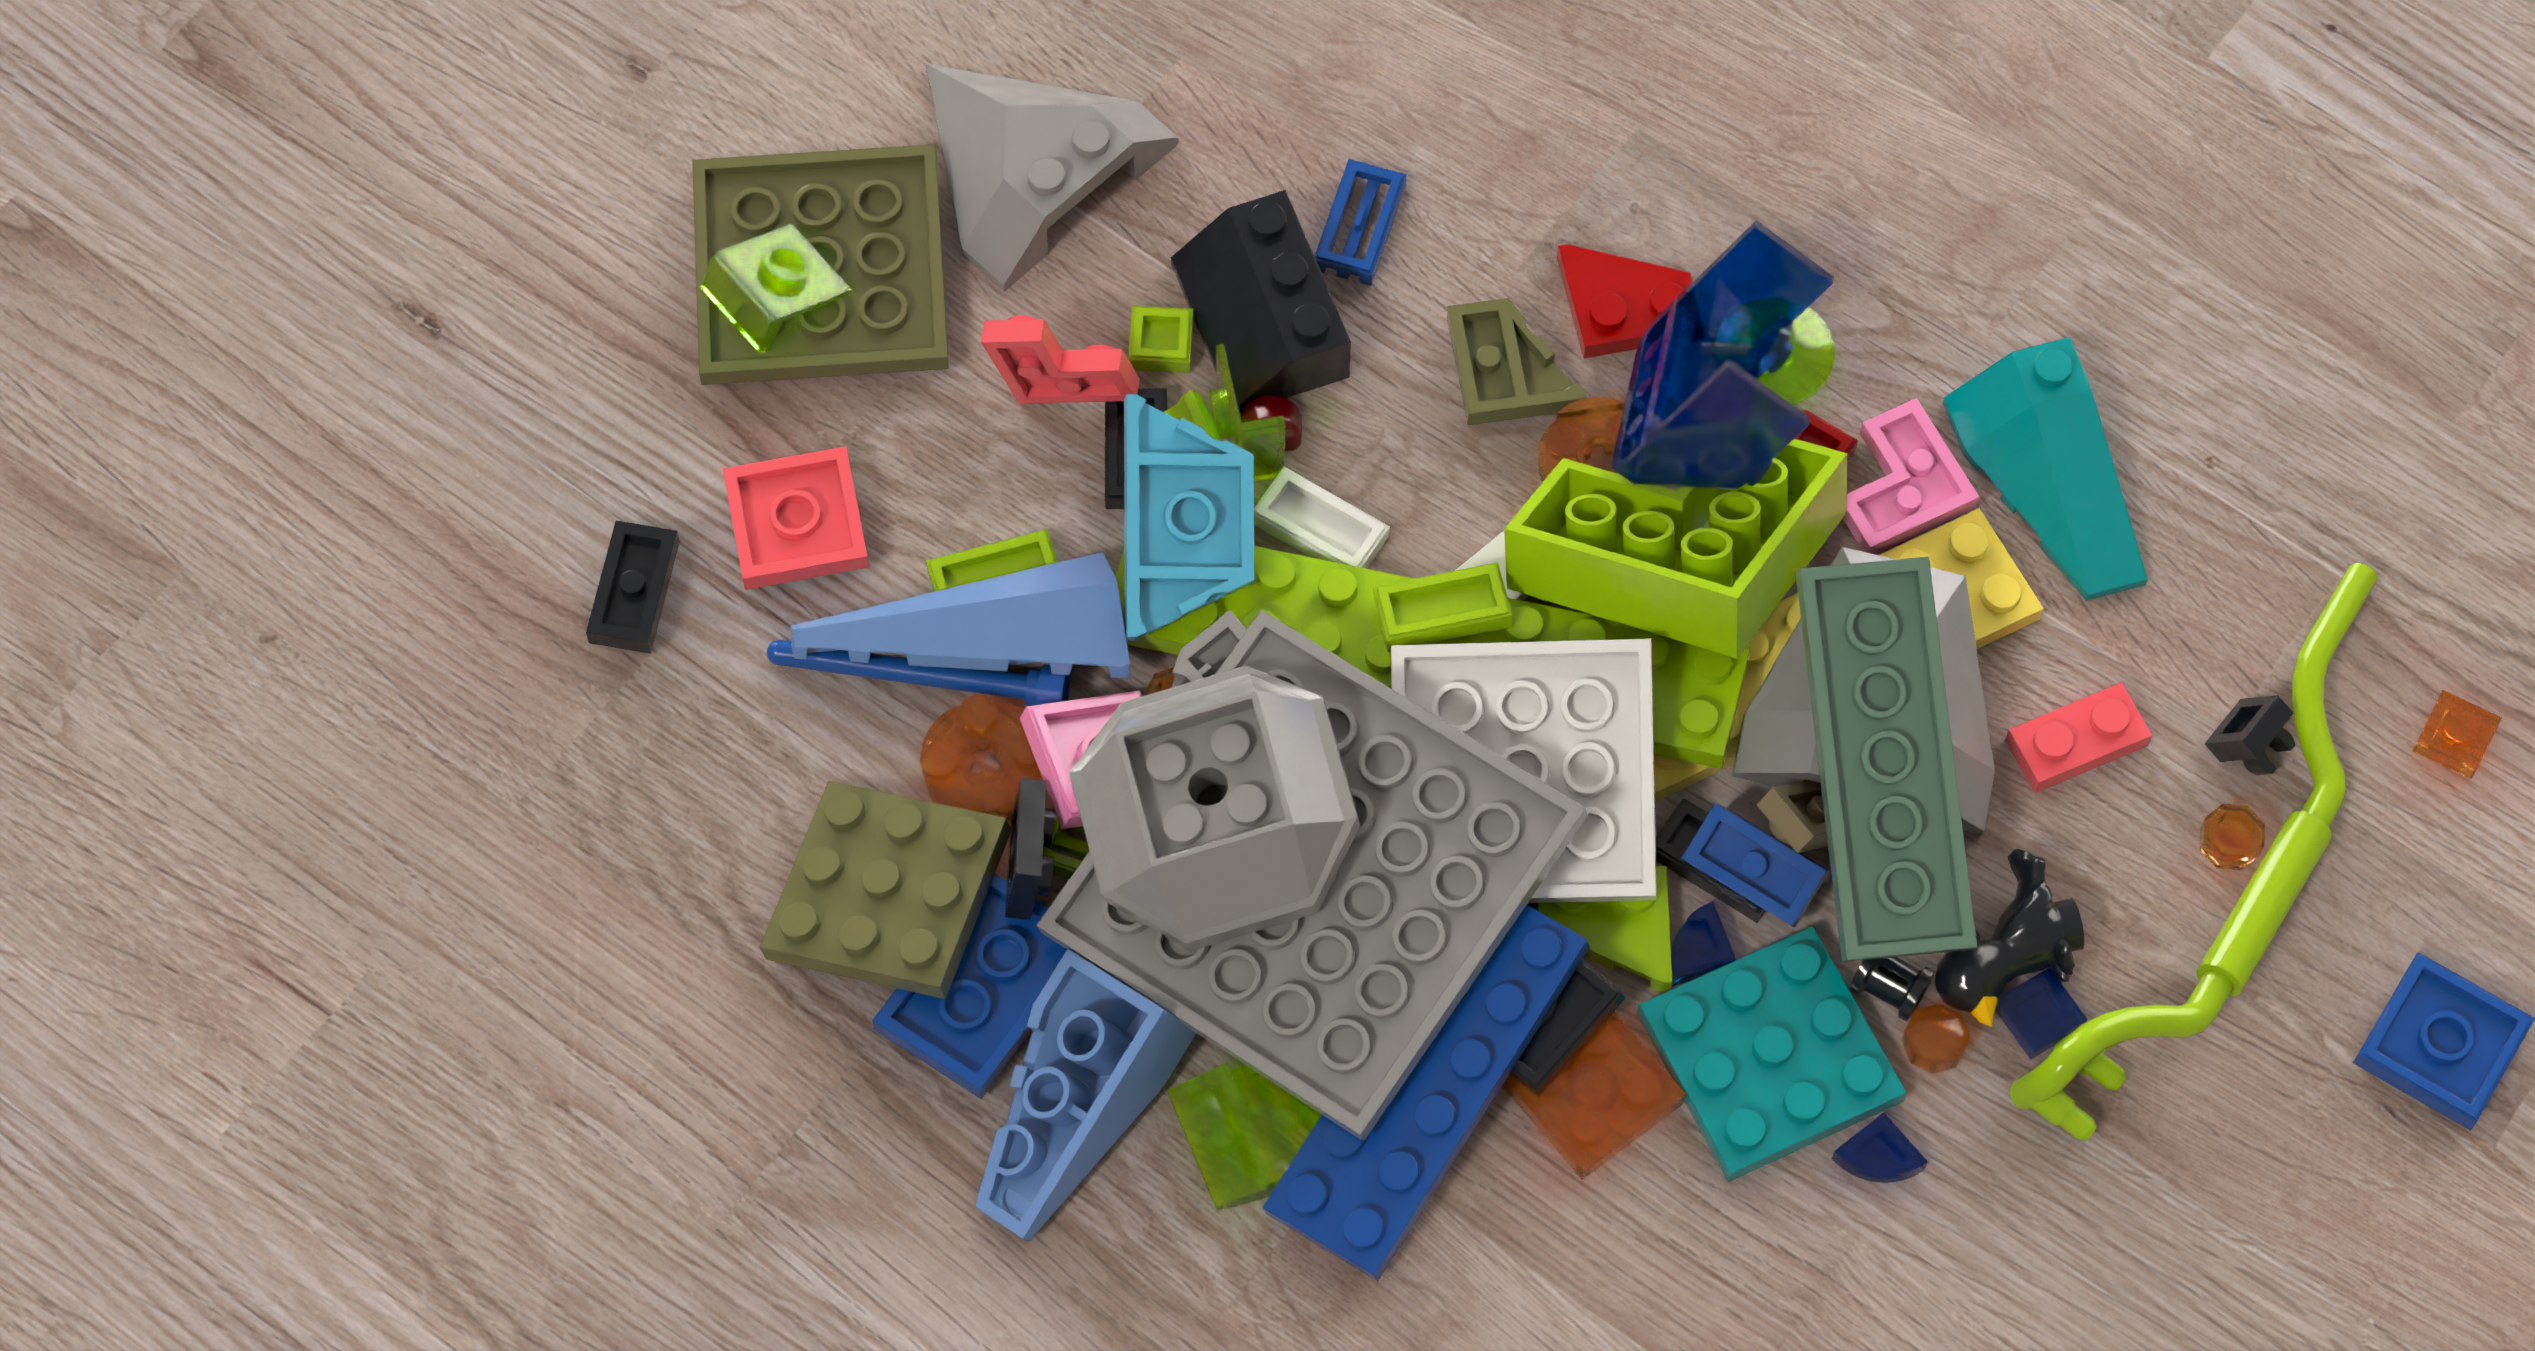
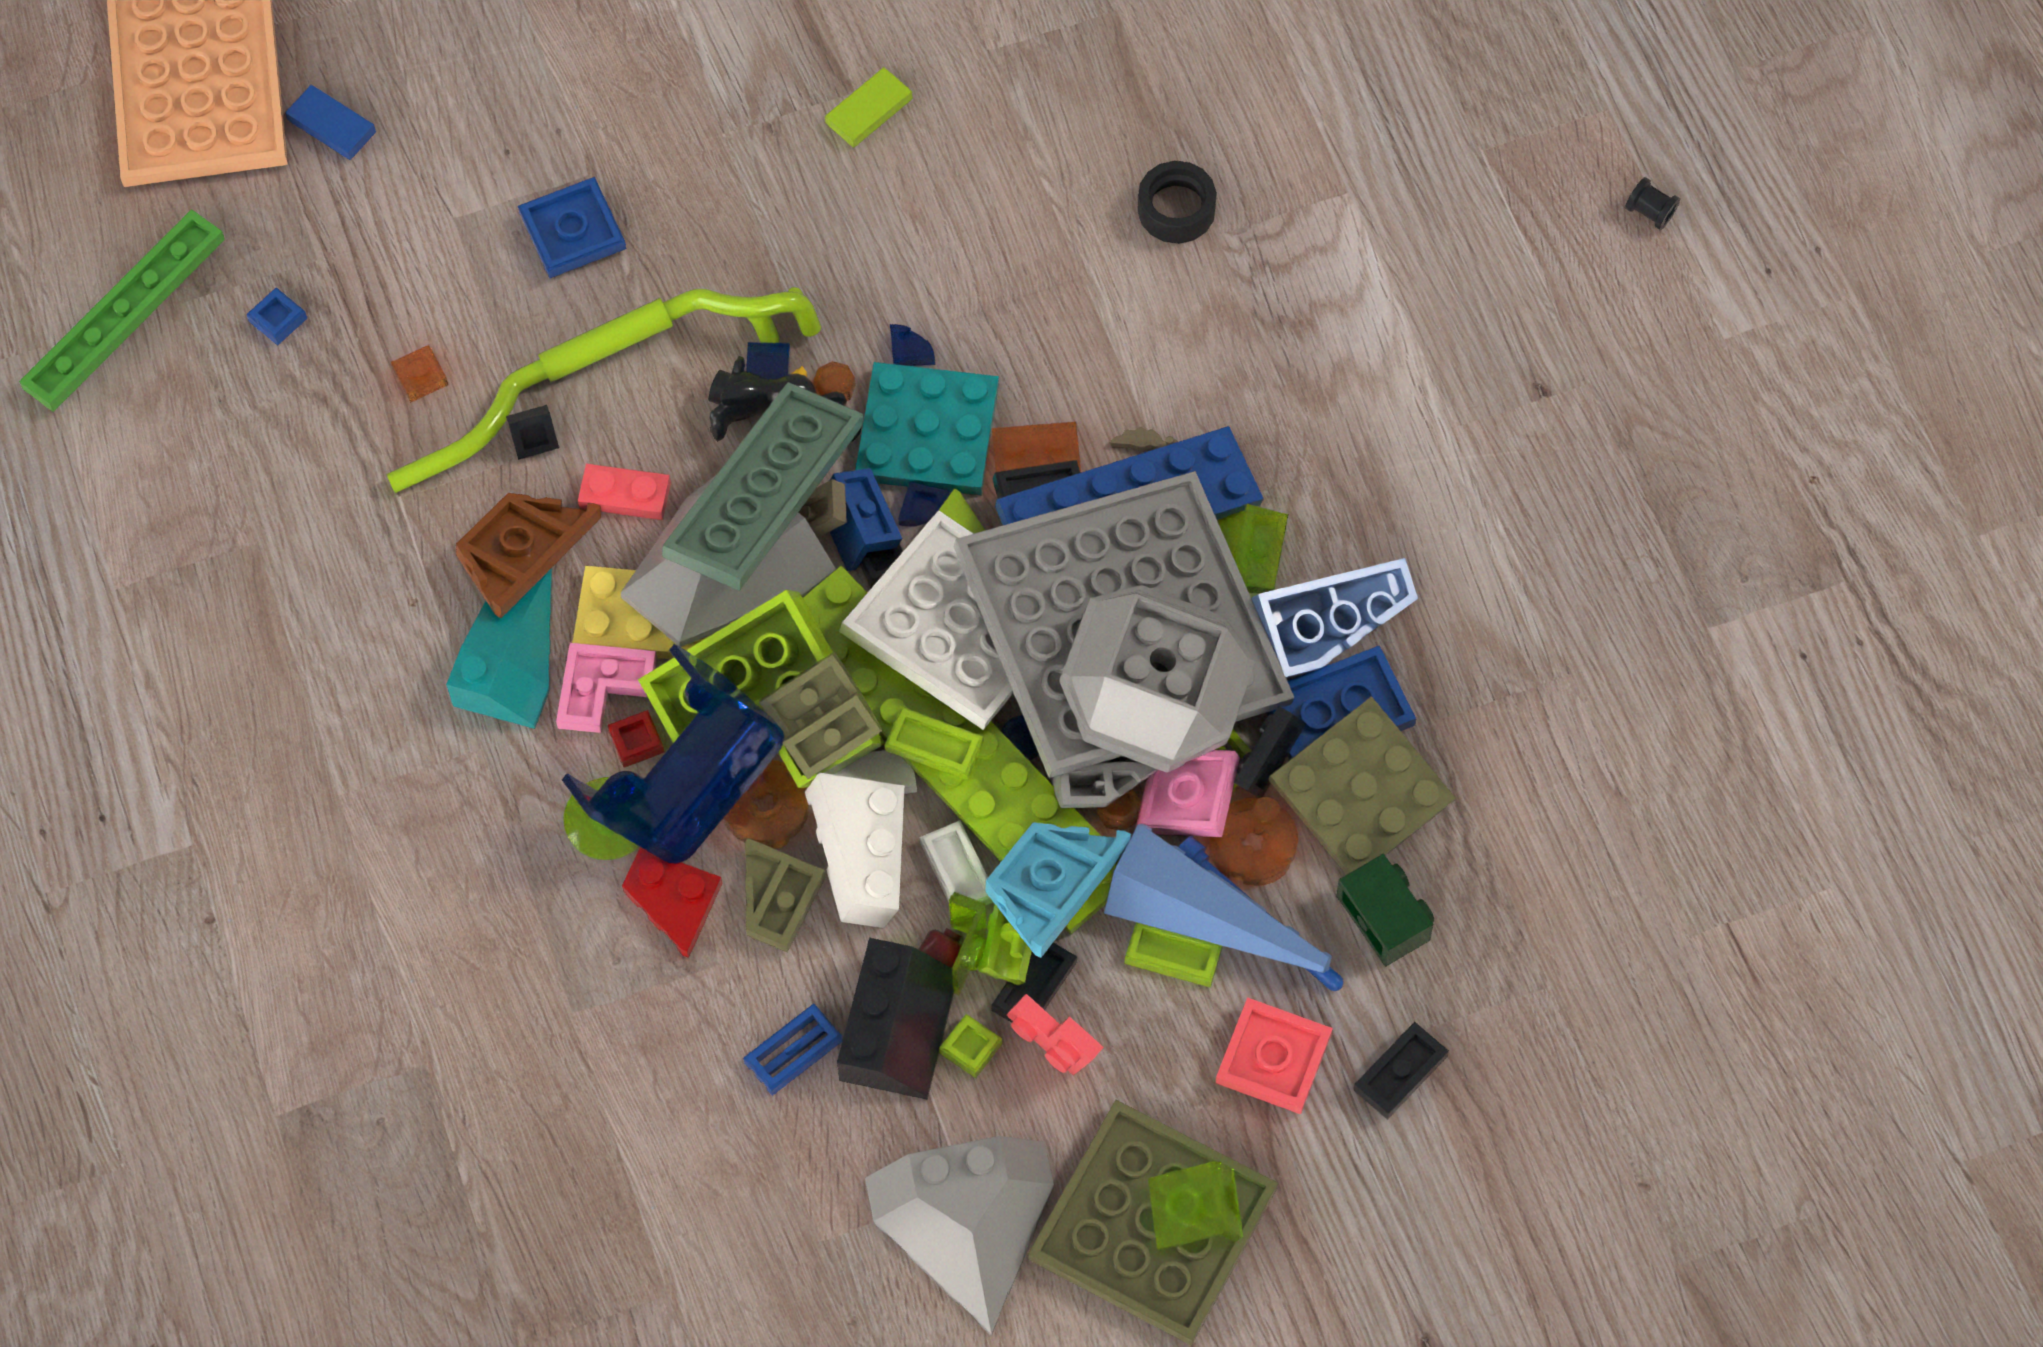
camera: 145 degrees left, 0 degrees up
clear orange tile [2200,803,2265,871] -> none
none -> dark orange wing [456,493,601,618]
none -> olive slope [759,651,882,779]
none -> white wedge [805,772,904,928]
none -> dark tan piece [1111,427,1178,452]
none -> dark green brick [1336,853,1434,967]

